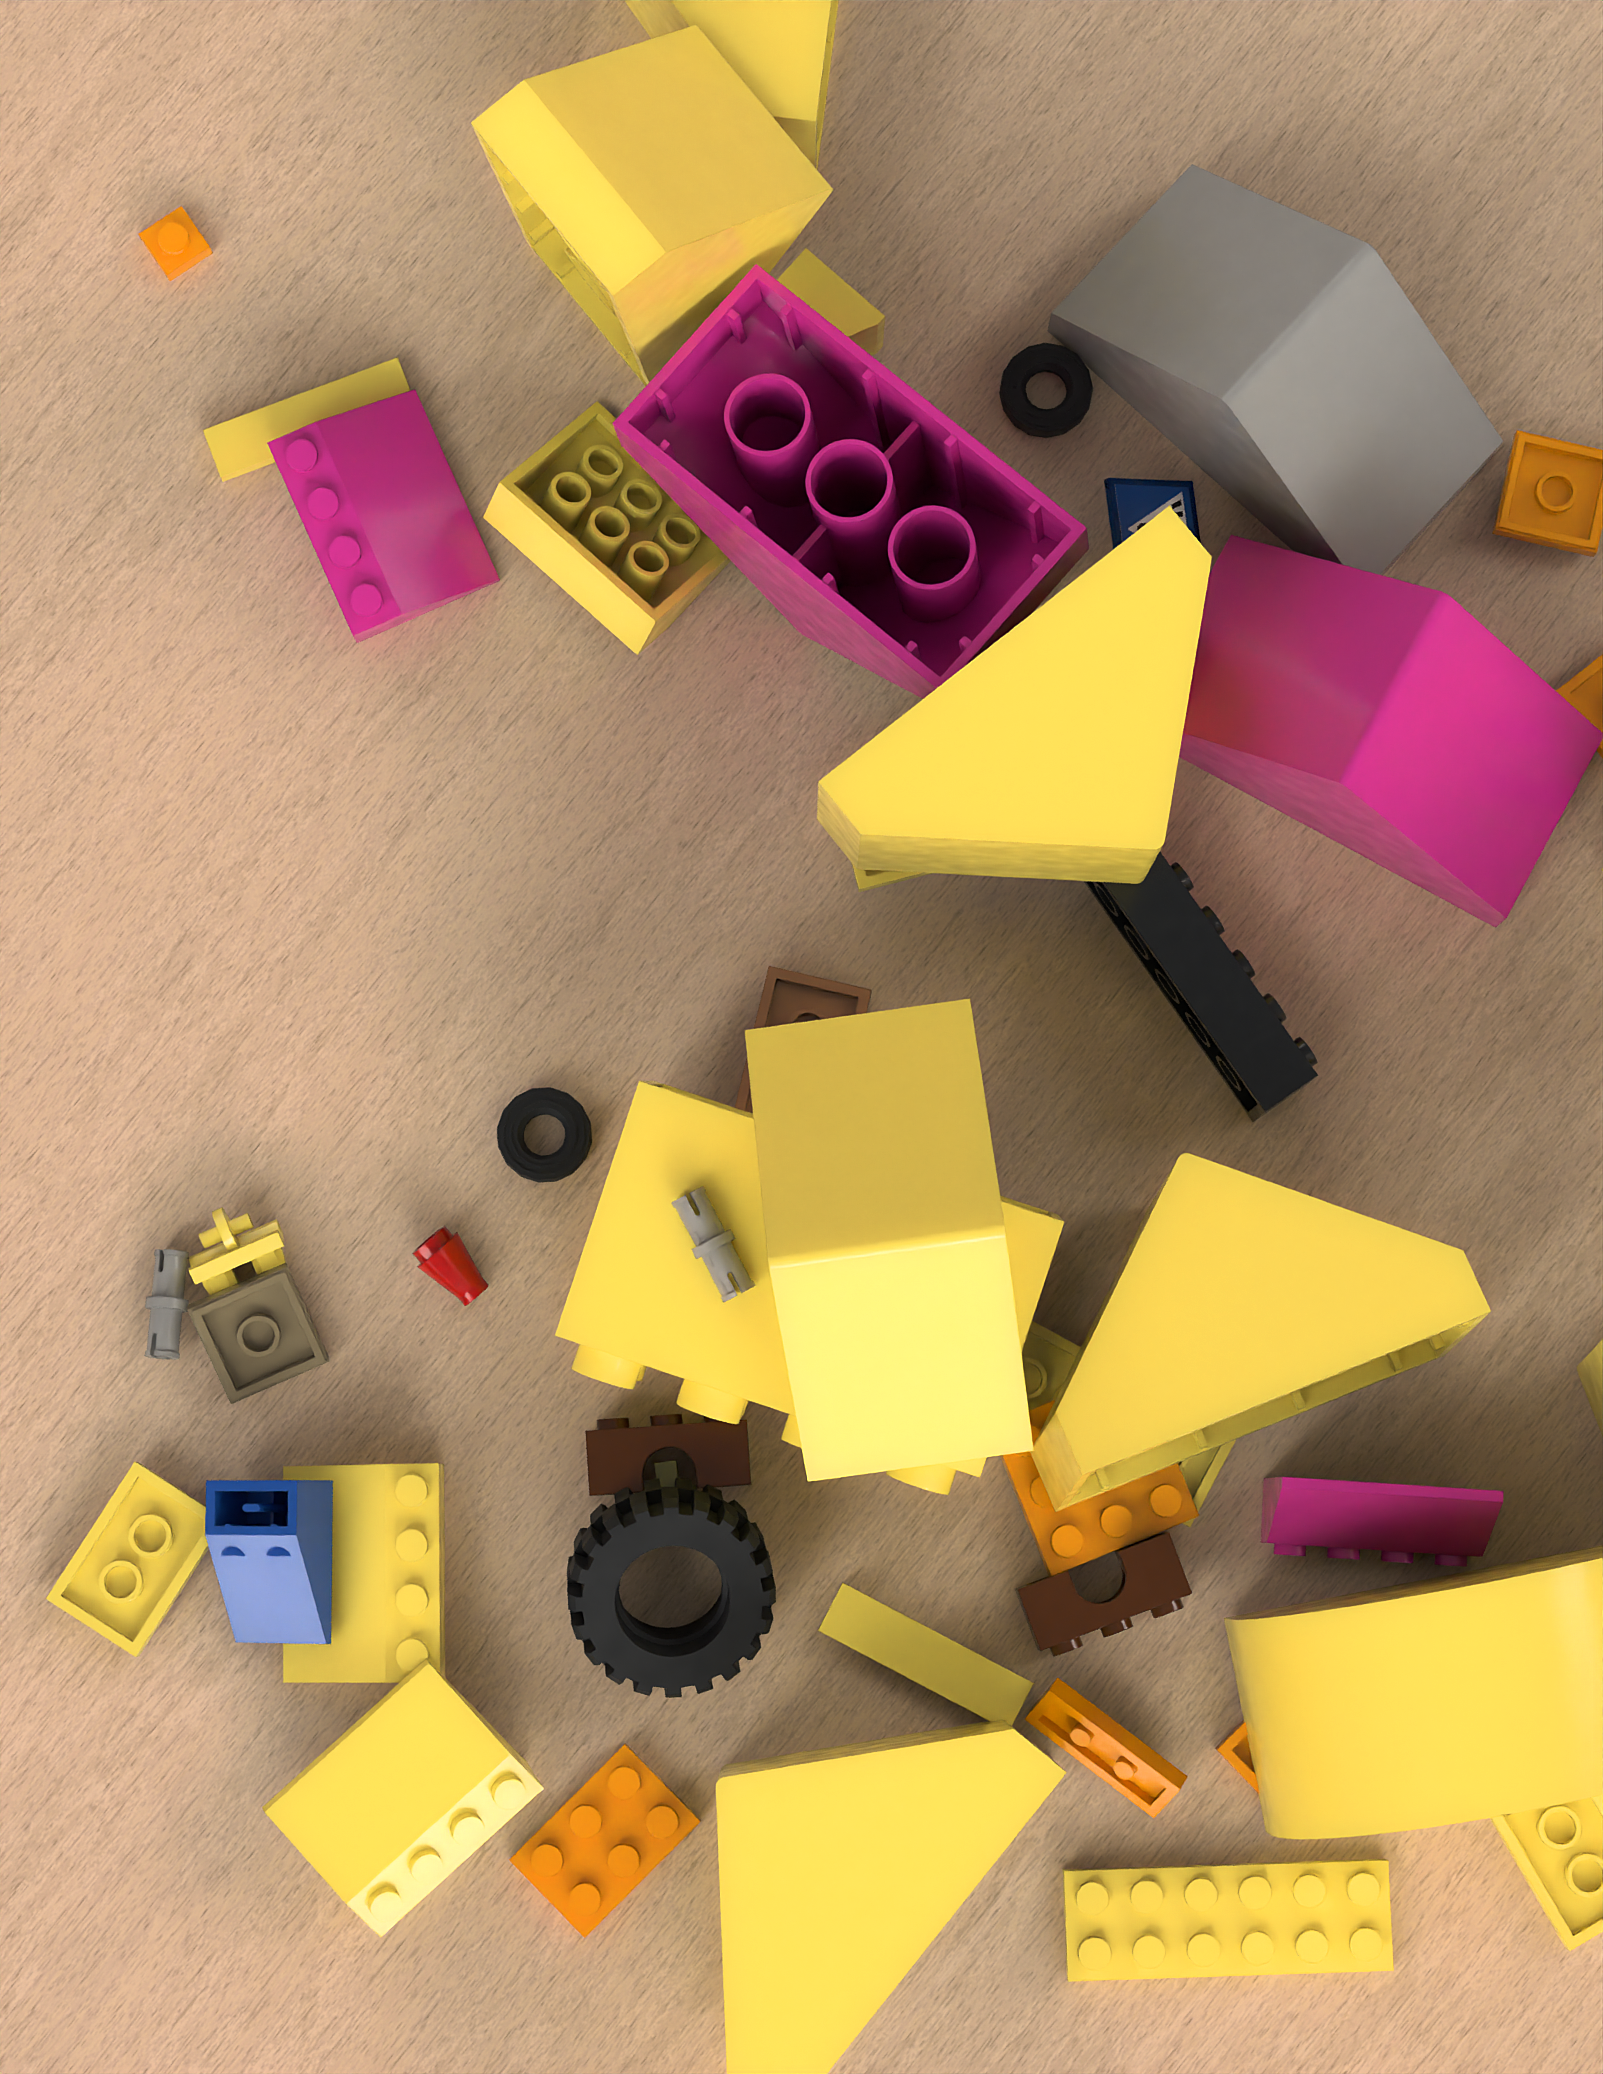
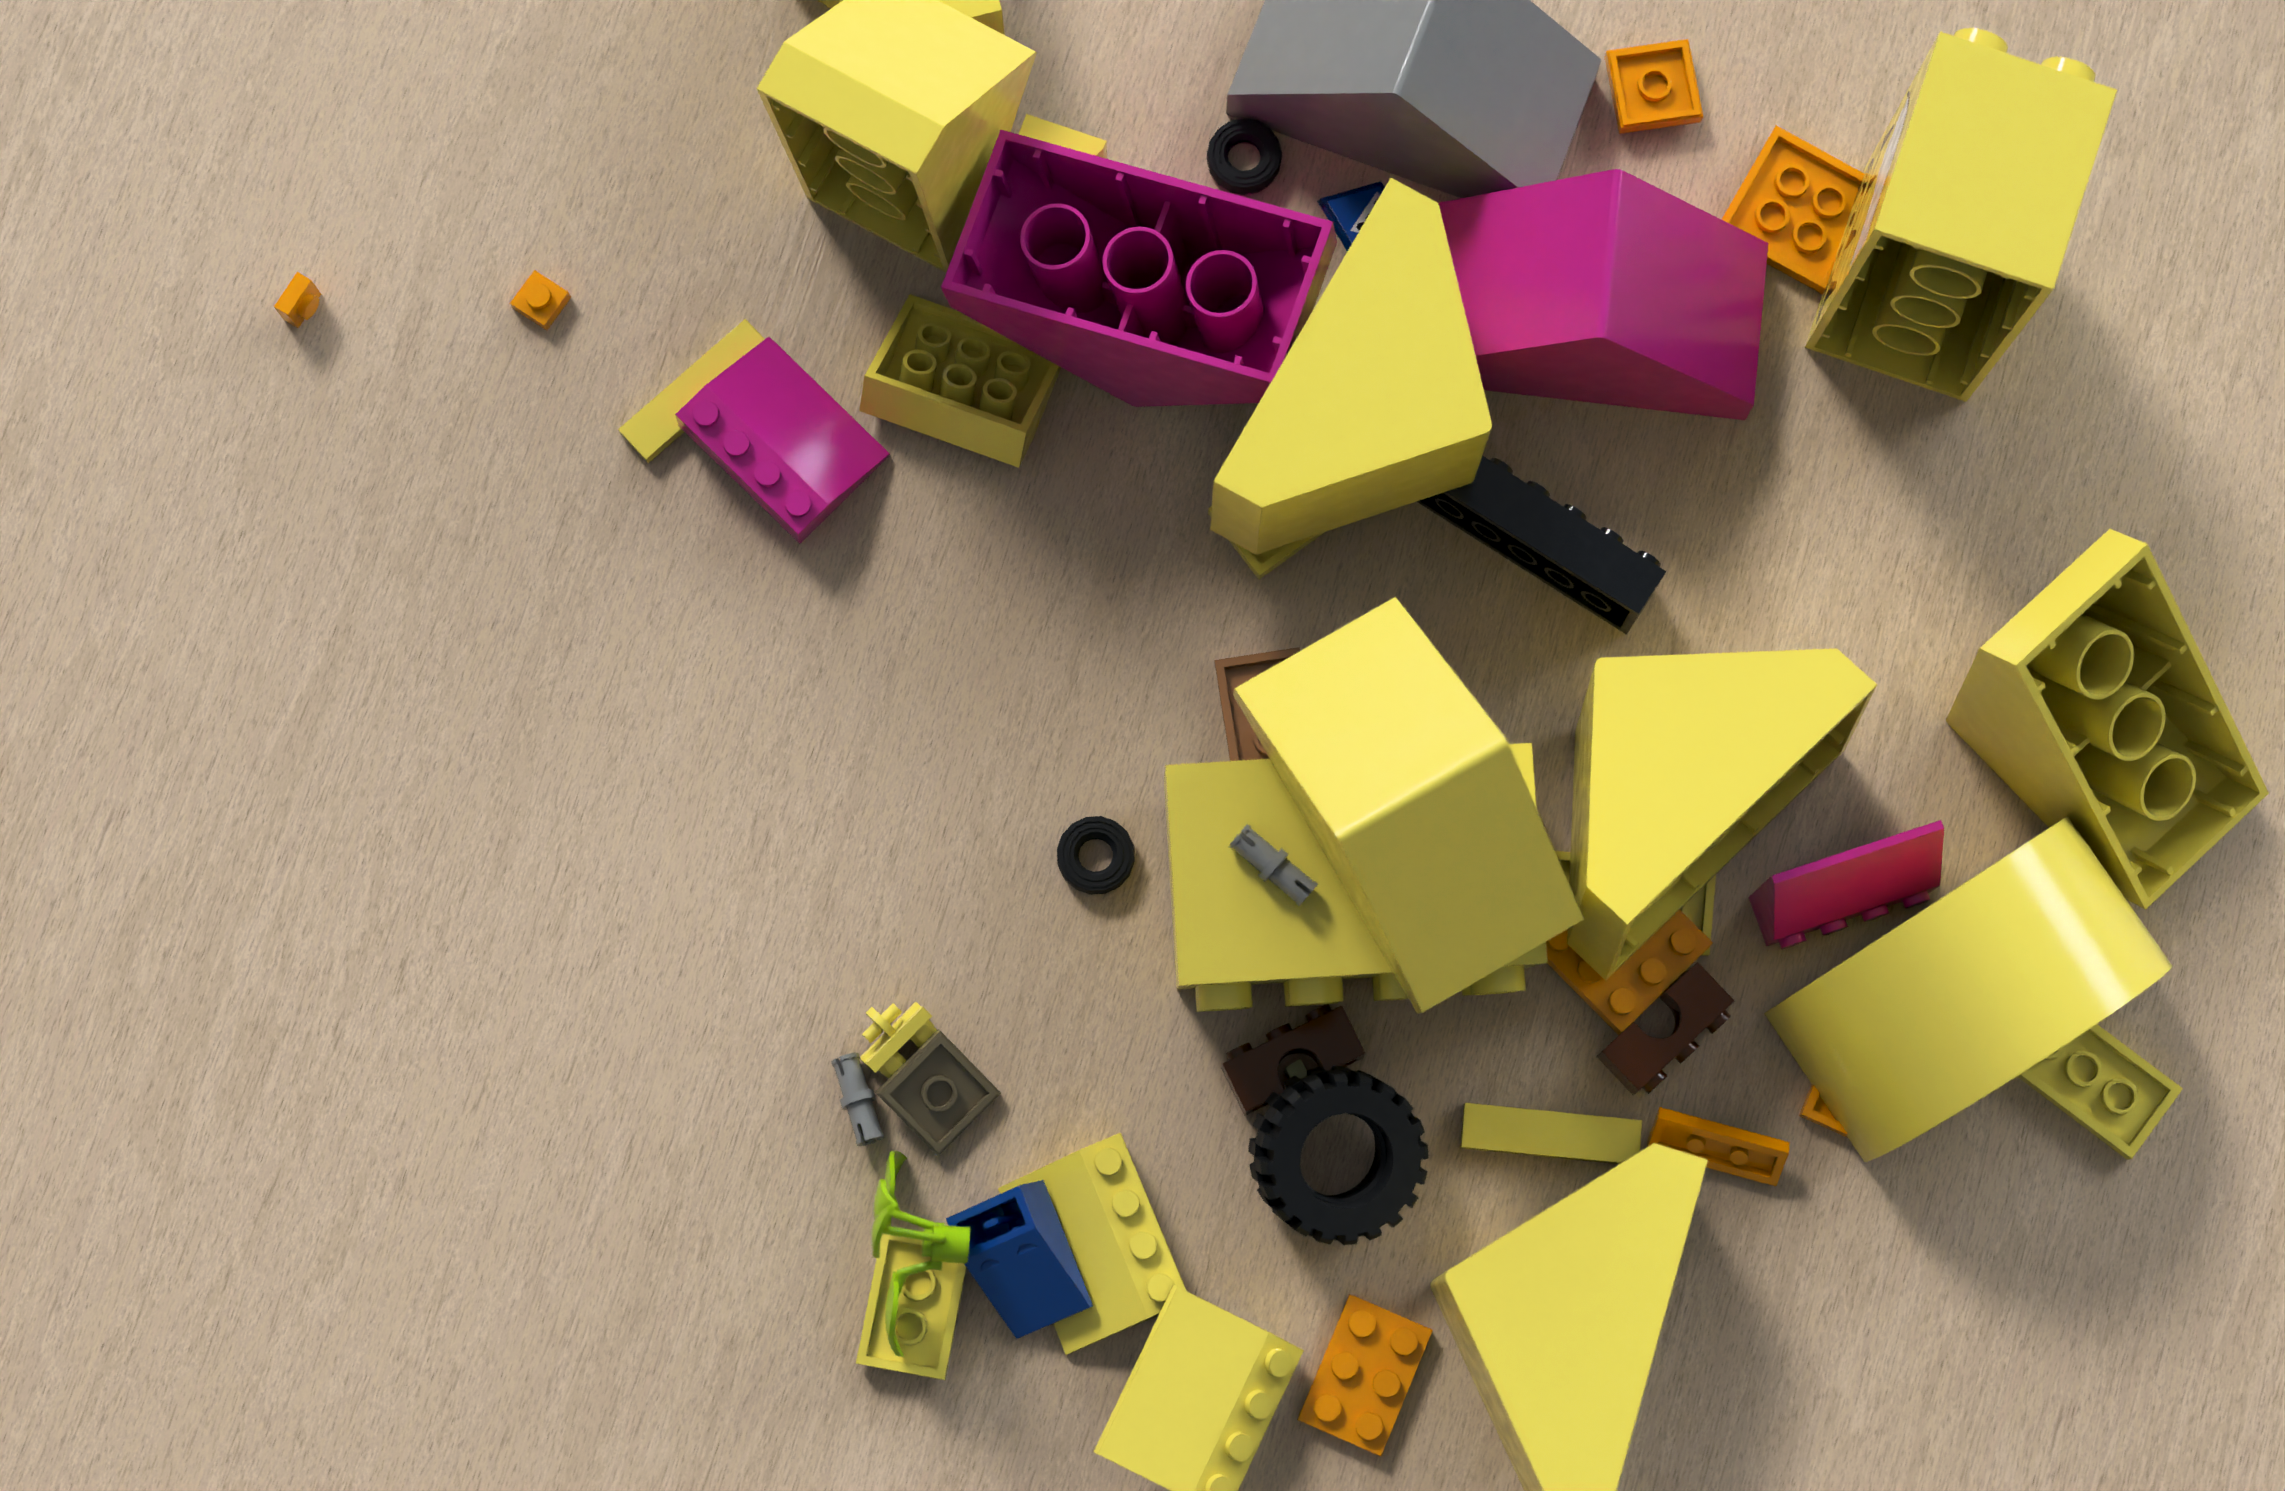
camera: 20 degrees left, 5 degrees down
red cone [412,1225,489,1306] -> none
light yellow plate [1063,1859,1394,1982] -> none
none -> lime plant [871,1151,970,1357]

